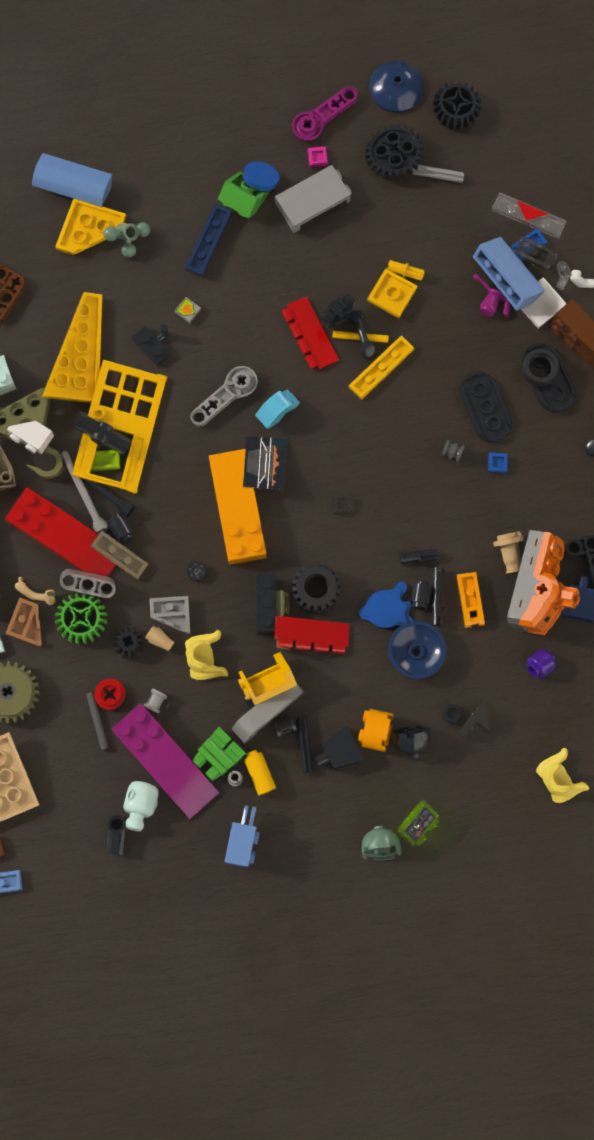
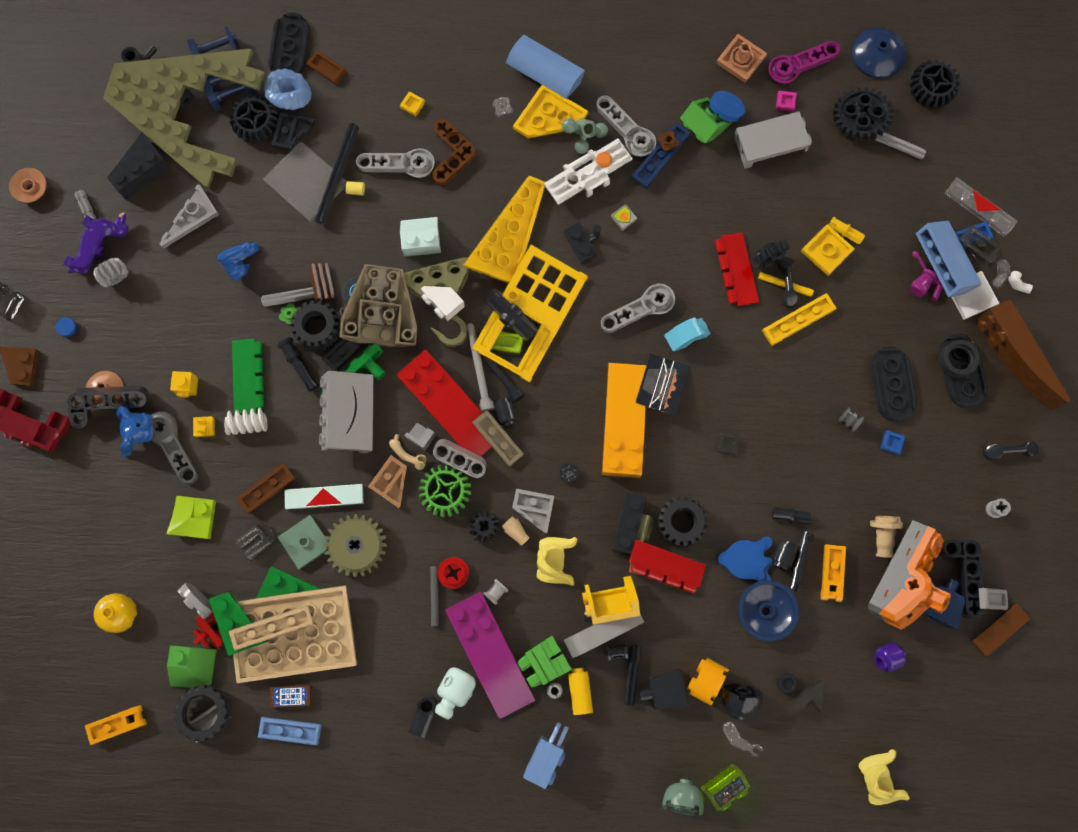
camera: 20 degrees right, 0 degrees up
none -> light grey panel [404,423,436,451]
none -> clear plate [492,97,513,117]
none -> white piece [544,139,633,205]
none -> light grey beam [597,96,656,157]
none -> reddish brown plate [657,131,679,151]
none -> nougat plate [716,34,767,83]
none -> clear arm [723,722,763,757]

